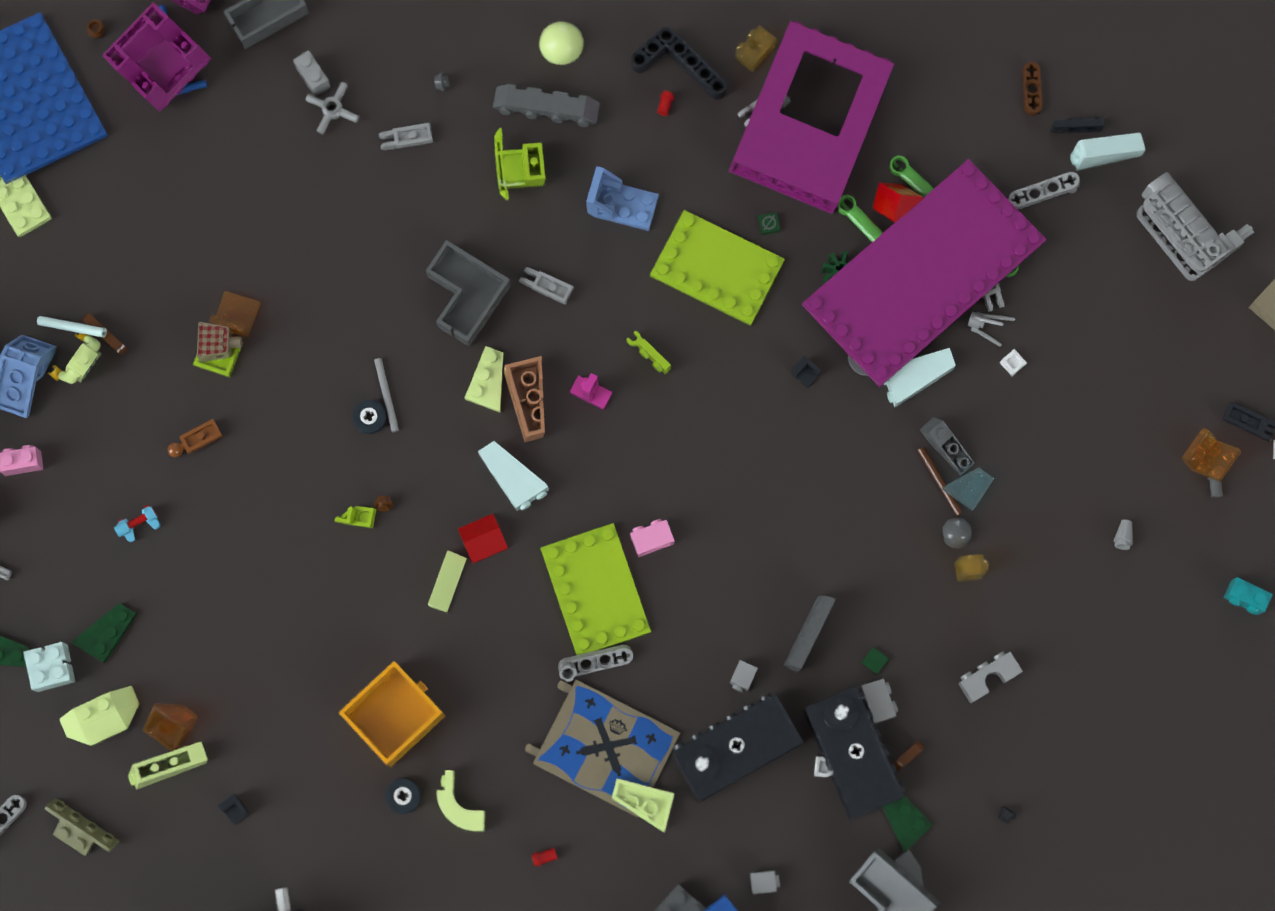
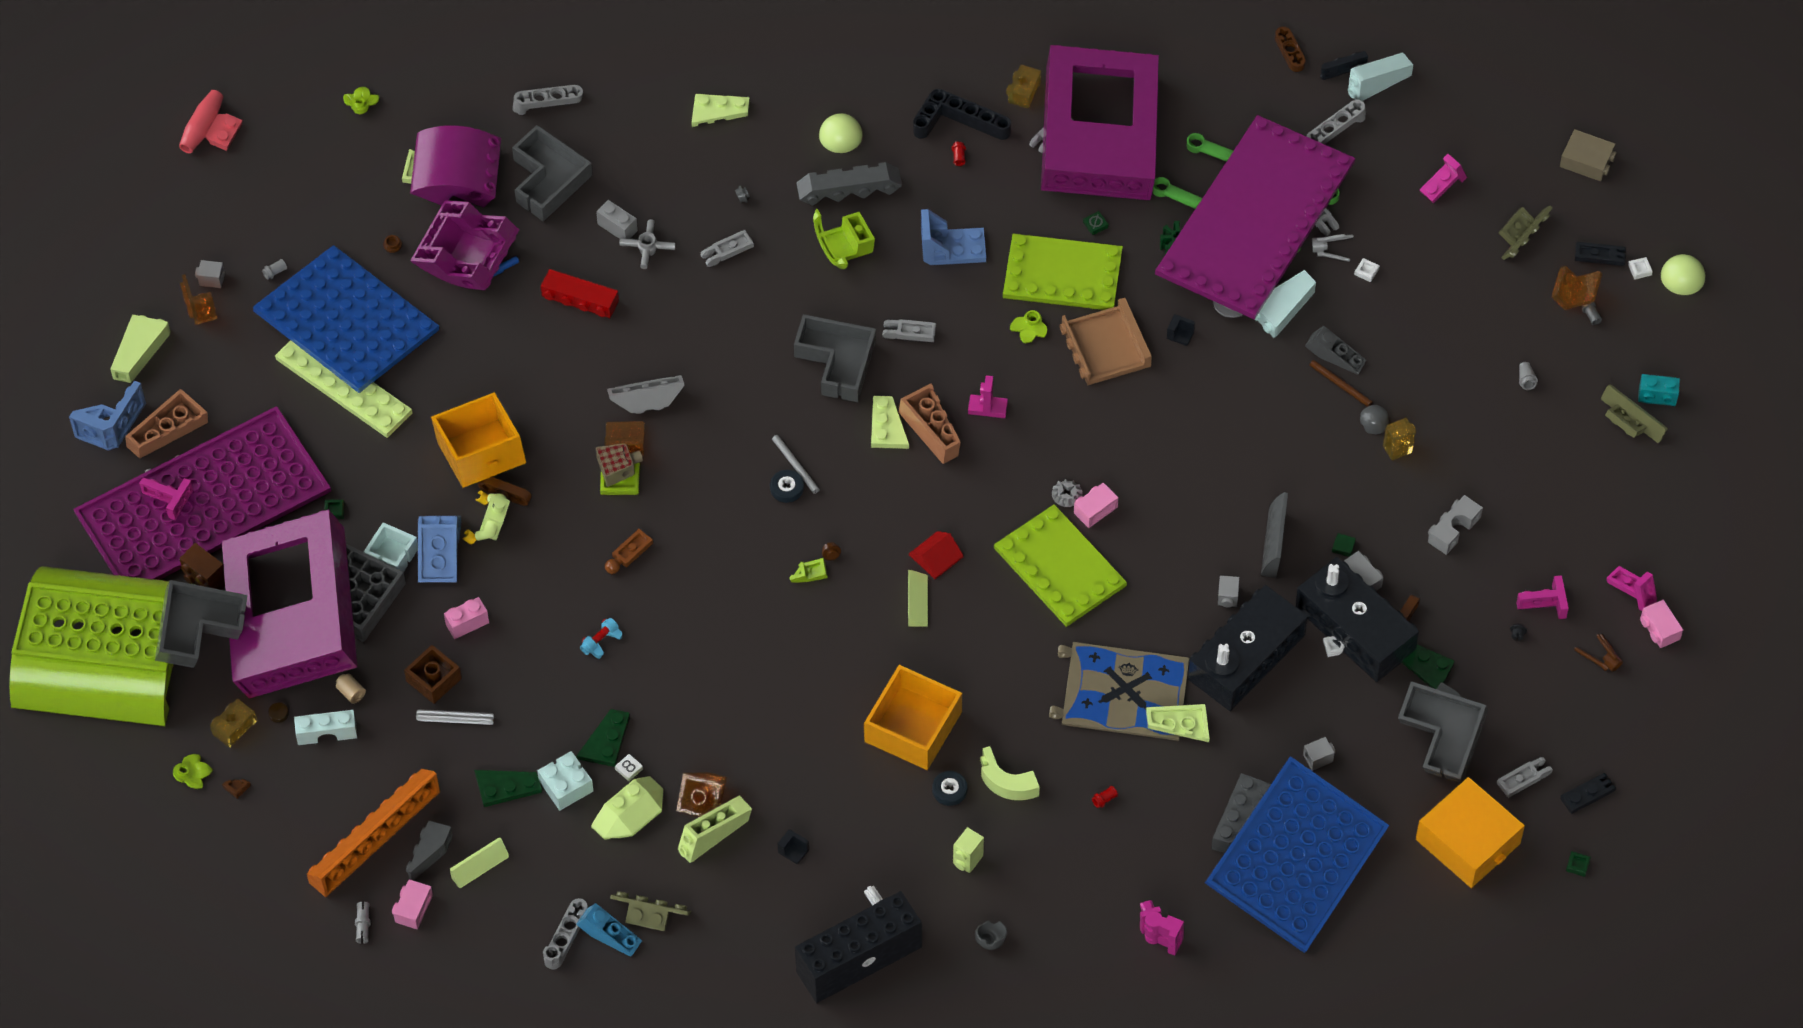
camera: 20 degrees left, 20 degrees down
light aqua piece [37,316,107,338] -> none
light aqua slope [478,441,549,511] -> none
light grey beam [558,645,633,682] -> none
lime plate [626,331,671,375] -> none
red slope [872,182,923,223] -> none
clear light blue wing [942,467,994,510] -> none
light grey piece [1137,172,1254,281] -> none
none -> light orange container [431,392,526,488]
none -> red brick [541,269,619,318]
none -> dark azure slope [576,903,642,957]
none -> light grey wedge [607,375,684,414]
none -> white tile [615,754,643,781]
none -> yellowish green brick [953,827,984,873]
none -> lime plate [1010,310,1047,344]
none -> light grey gear [1052,479,1082,507]
none -> medium nougat panel [1060,298,1152,385]
none -> dark pink bracket [1420,154,1467,204]
none -> olive bracket [1498,205,1553,260]
none -> dark pink bracket [1516,575,1569,619]
none -> reddish brown plant [1574,634,1623,672]
none -> olive bracket [1601,384,1668,443]
none -> dark pink bracket [1607,566,1657,611]
none -> bright pink brick [1640,600,1683,648]

